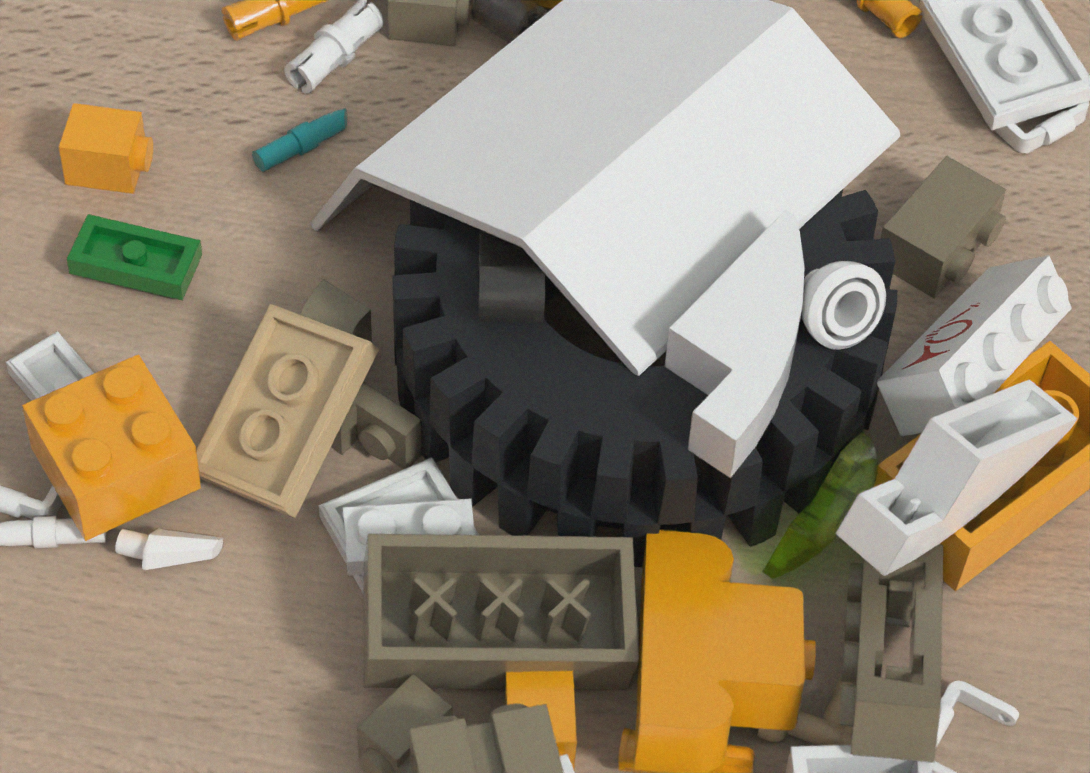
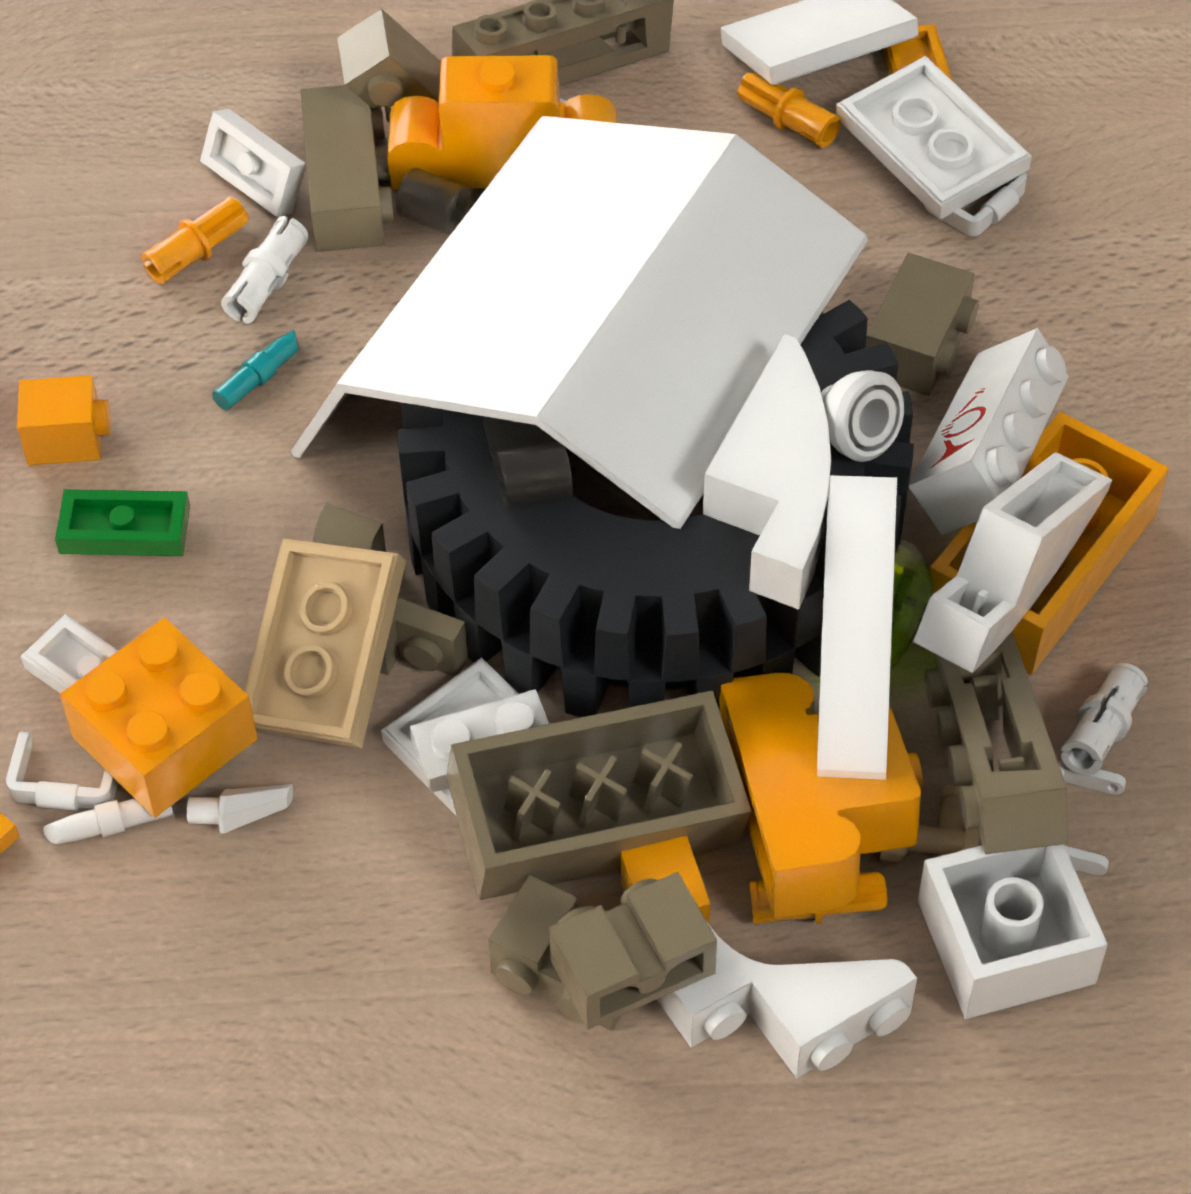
camera: 10 degrees left, 0 degrees up
none -> white slope [817,475,897,780]
none -> white pin [1061,663,1148,776]

